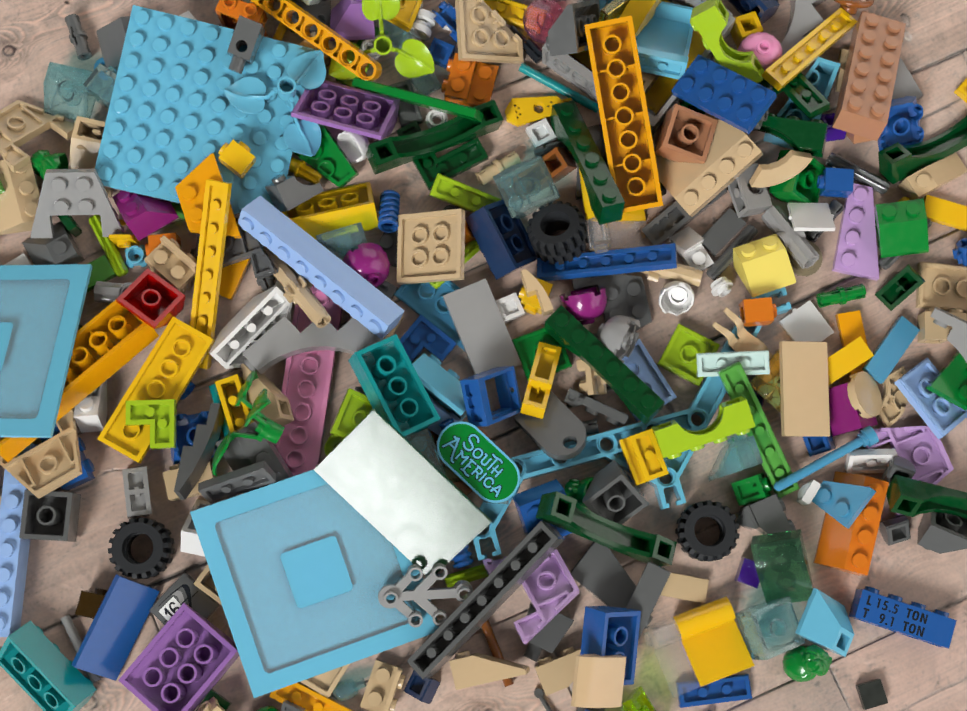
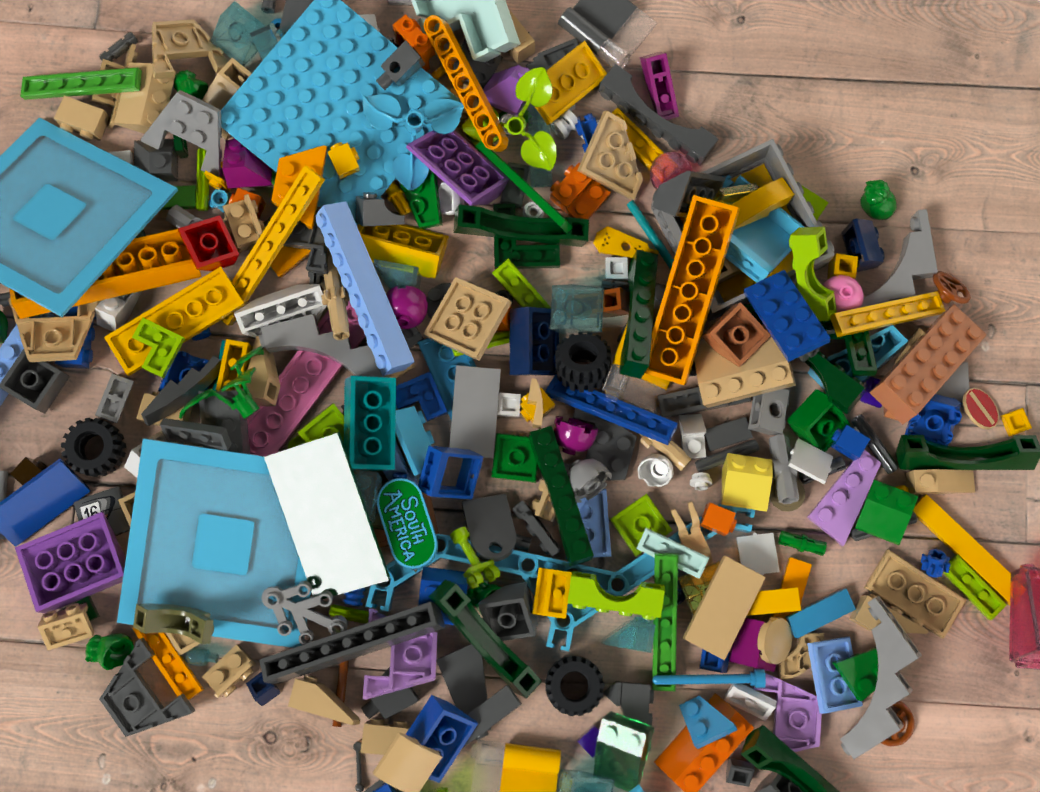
camera: 25 degrees right, 0 degrees up
blue piece [378,190,400,233] -> none
blue plate [429,37,455,68] -> none
tan pin [475,151,521,186] -> none
black axle [510,25,542,64] -> none
yellow slope [520,342,562,419] -> none
tan tile [661,573,709,604] -> none
green bracket [731,473,772,506] -> none
tan tile [749,150,813,188] -> none
white tile [796,480,821,506] -> none
dark green slope [875,264,925,311] -> none
dark grey brick [882,456,916,484] -> none
none -> olive arch [133,604,214,644]
none -> lime bar [449,526,500,588]
none -> red piece [963,388,999,430]

